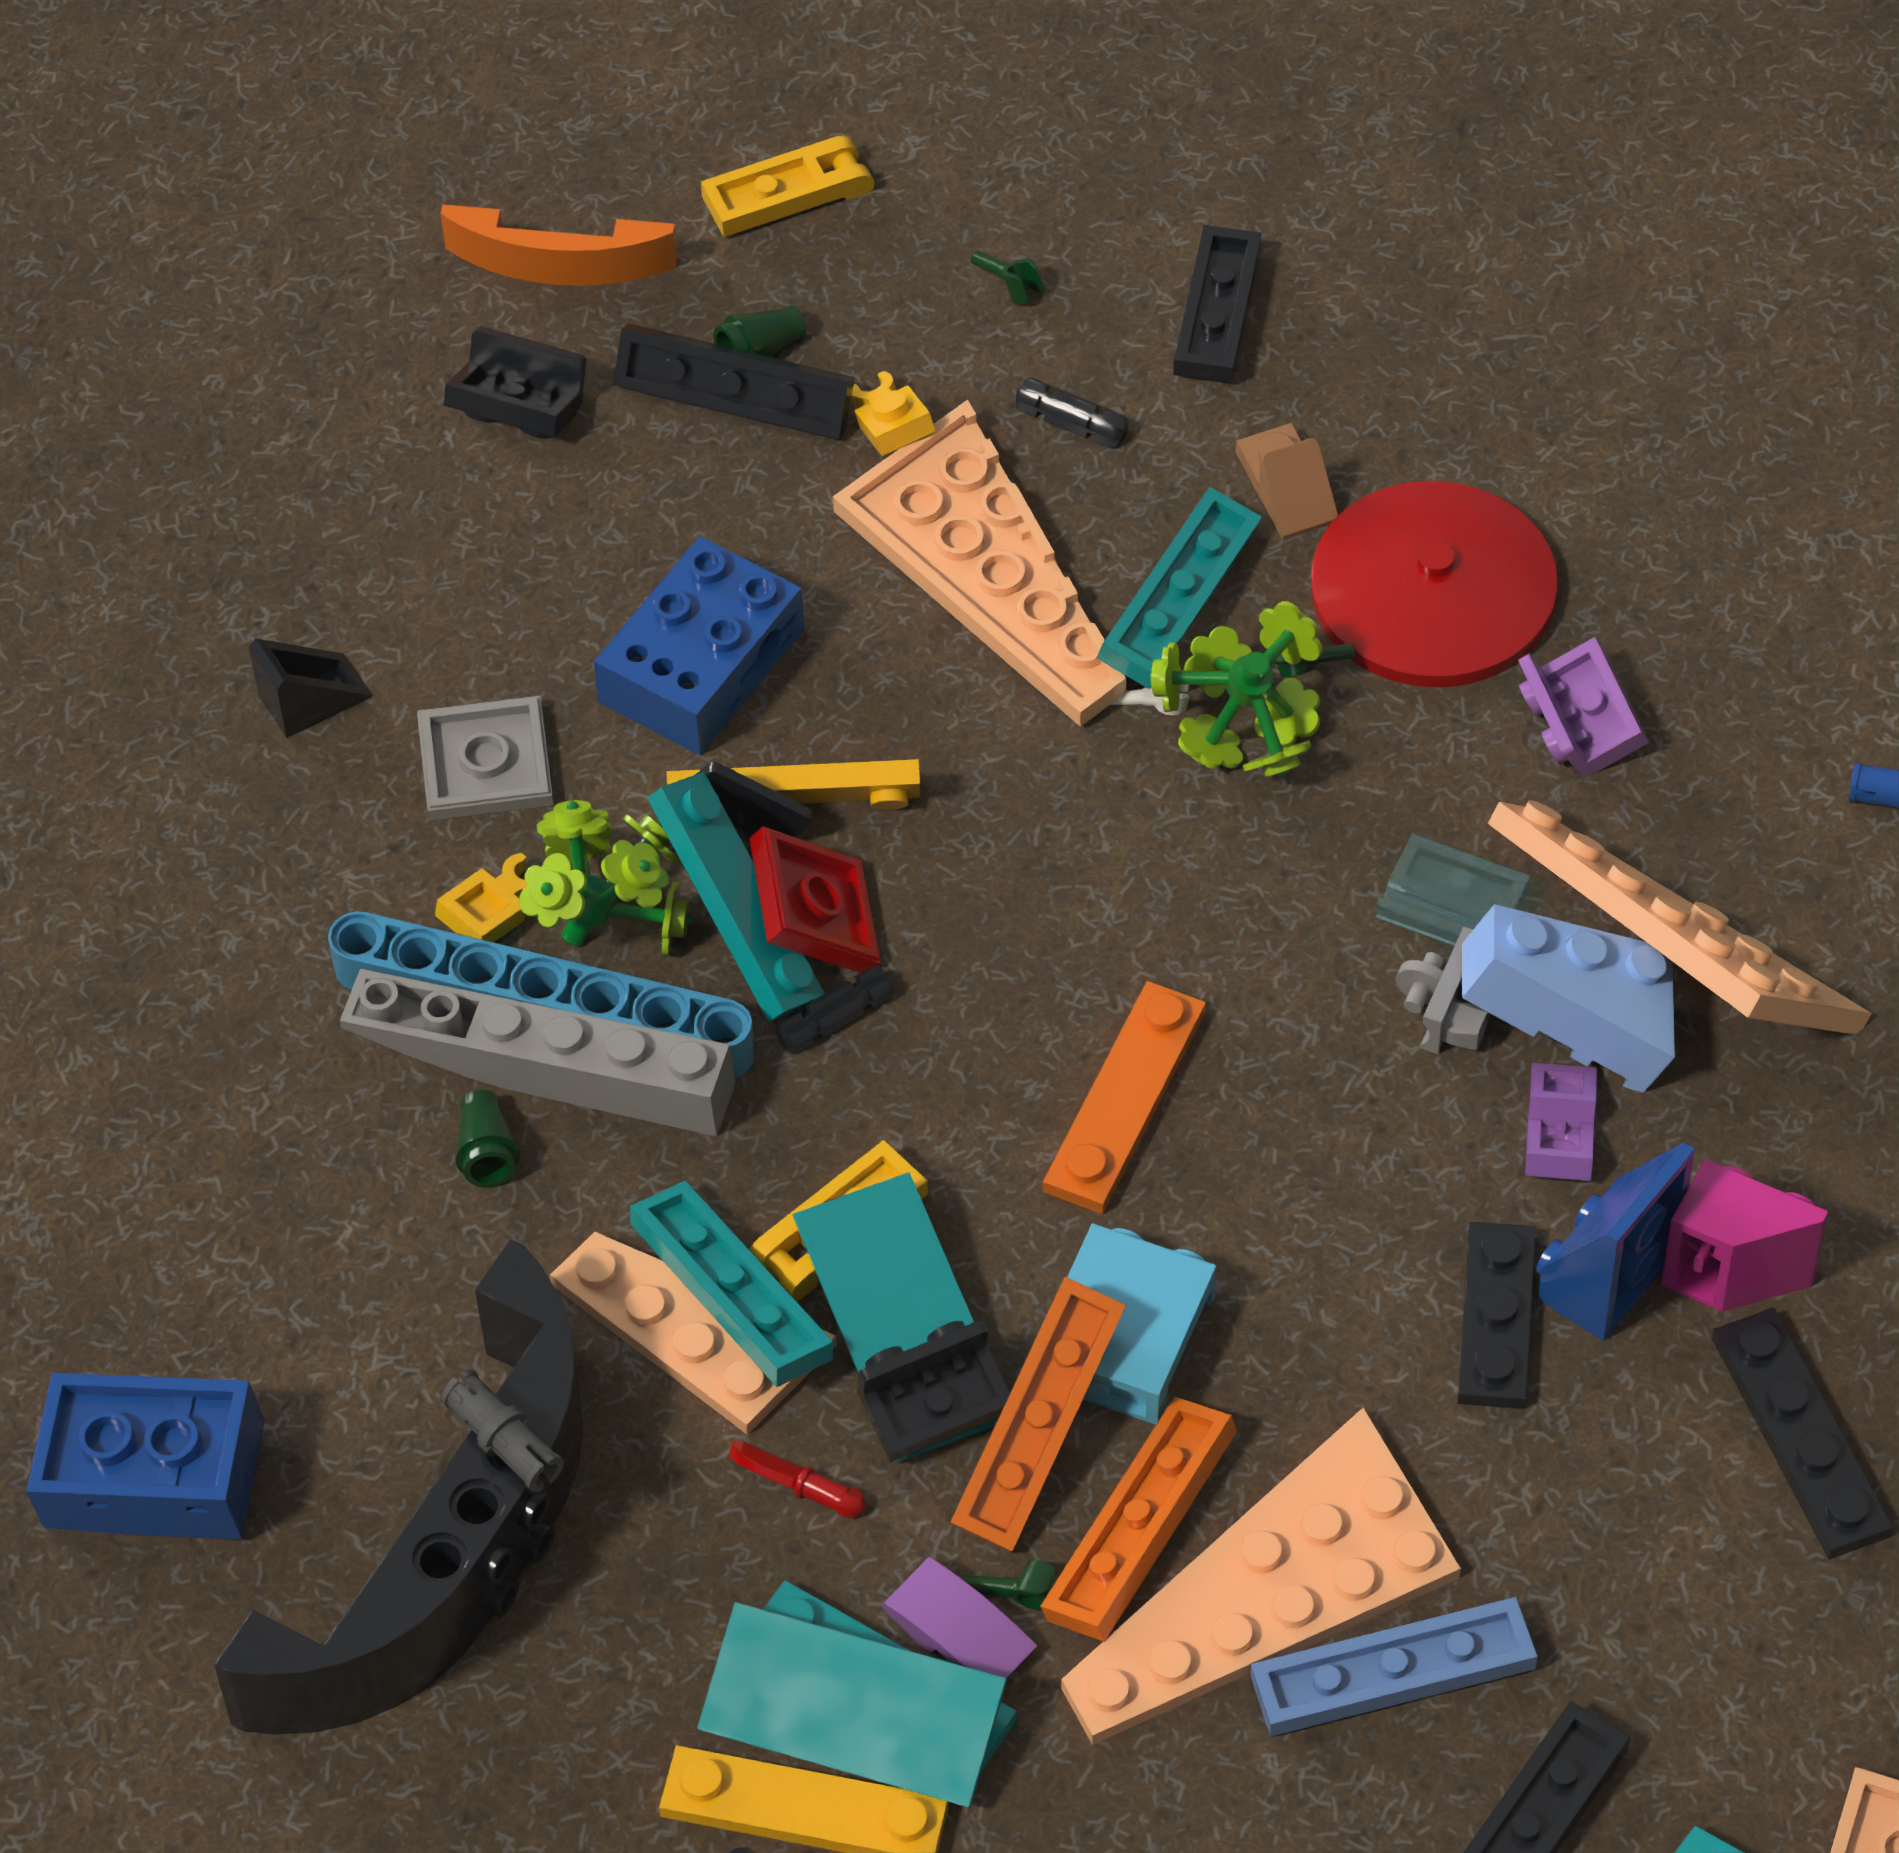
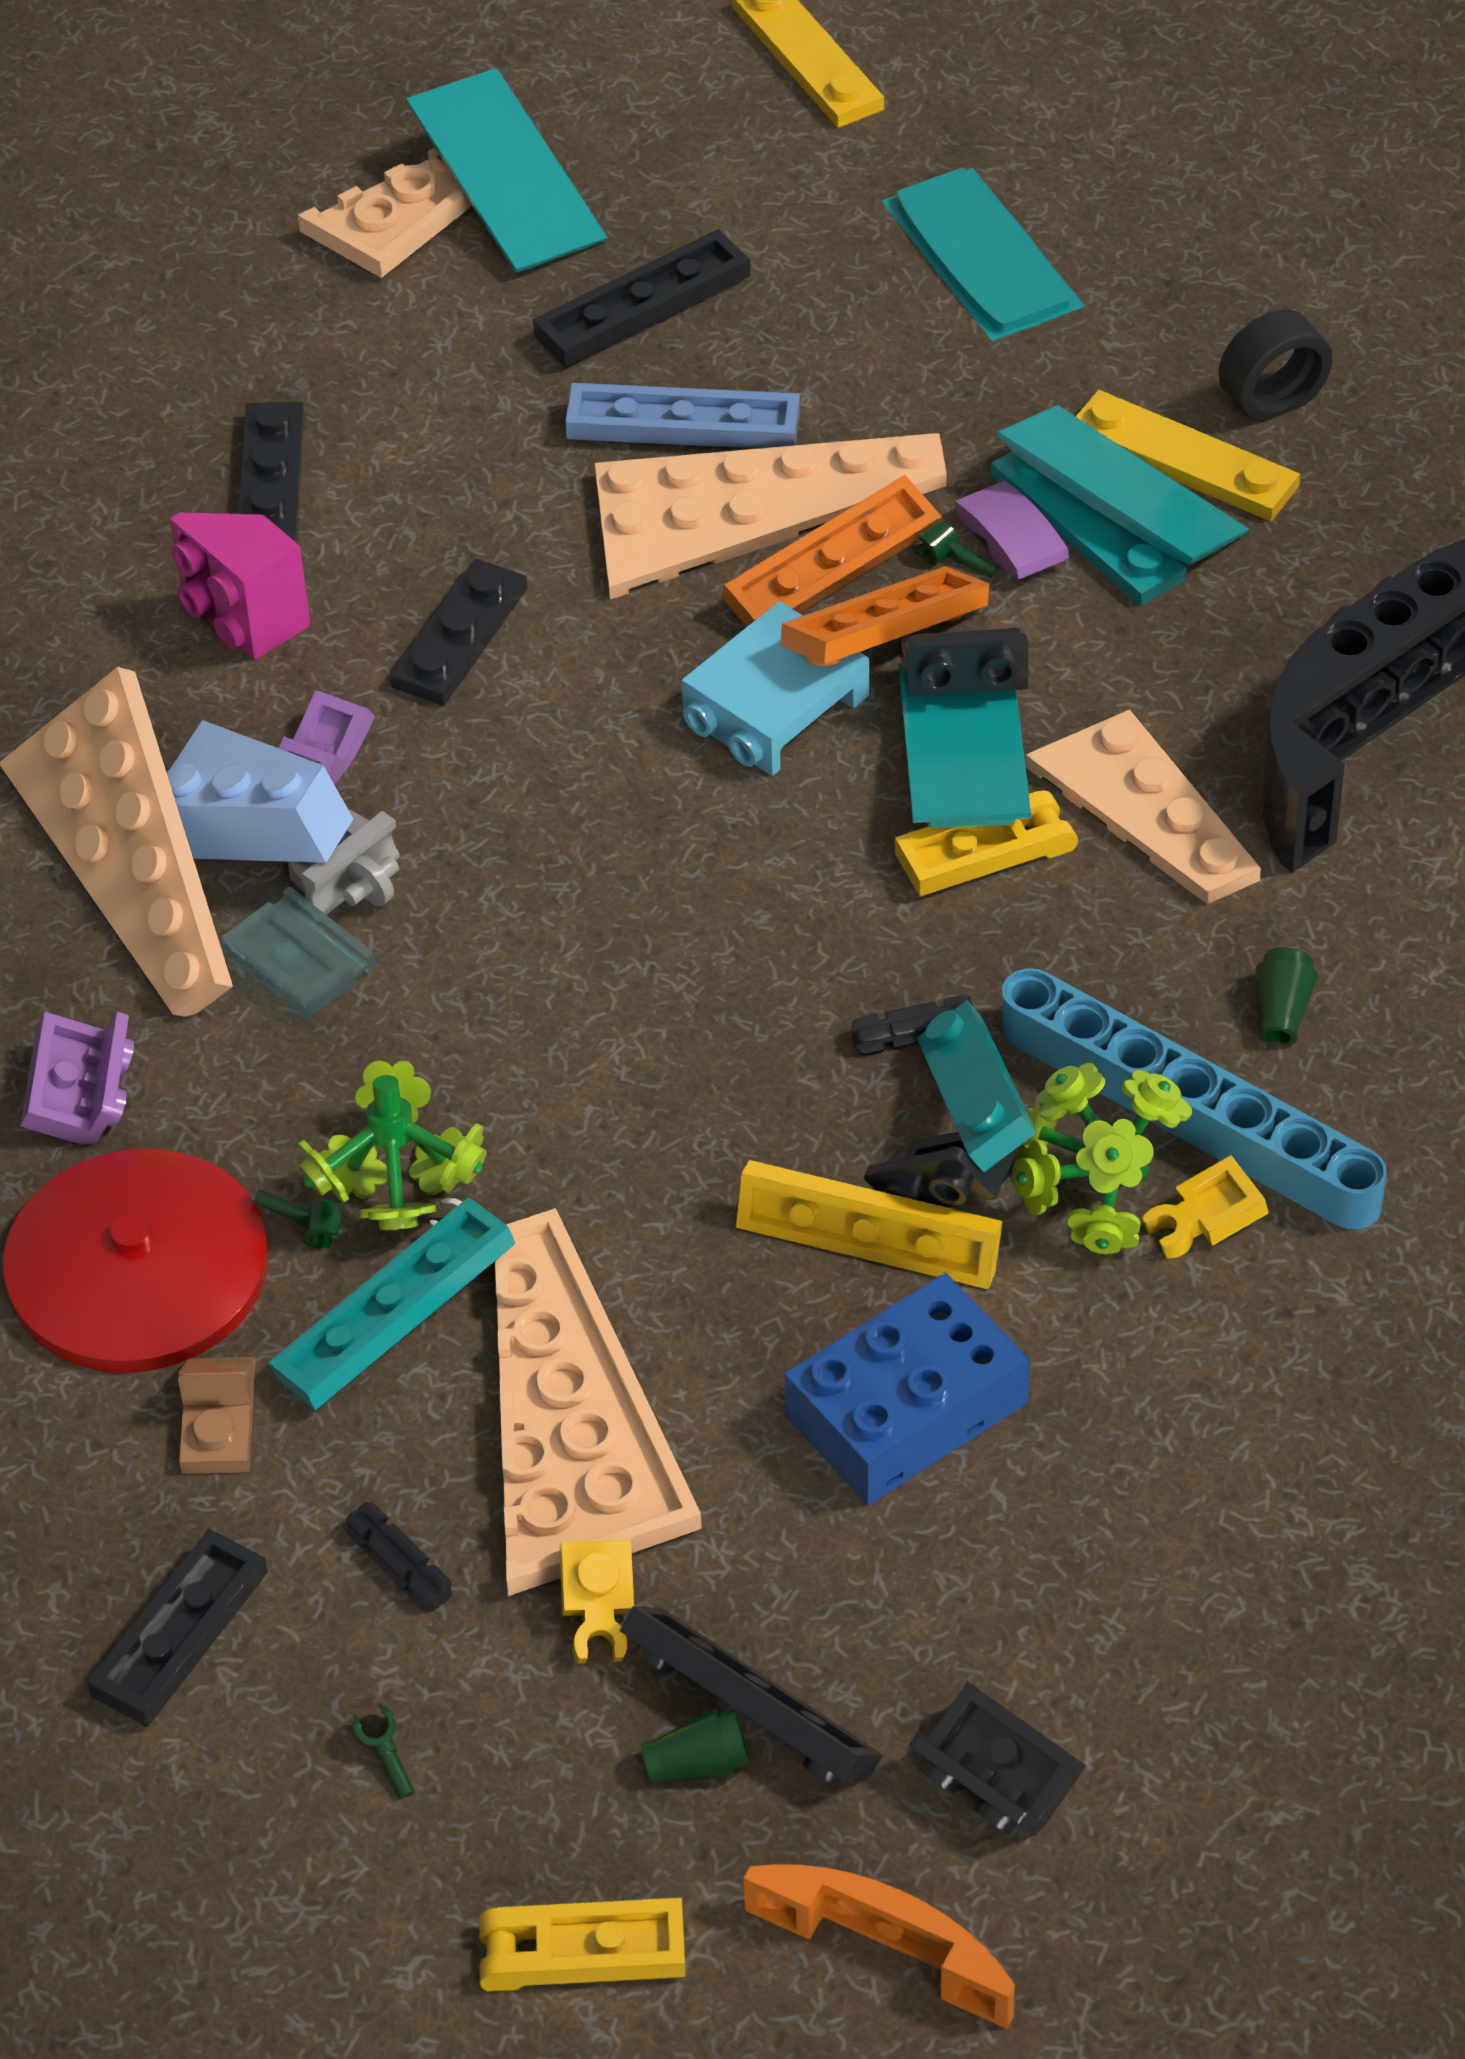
camera: 160 degrees left, 5 degrees down
black slope [249,638,372,738] -> none
light grey slope [340,969,736,1137] -> none
light grey tile [417,696,554,820] -> none
dark grey pin [441,1369,564,1492] -> none
teal plate [630,1180,833,1387] -> none
red piece [729,1440,866,1518] -> none
red tile [749,827,881,973] -> none
orange plate [1043,981,1206,1214] -> none
blue slope [1536,1142,1695,1342] -> none

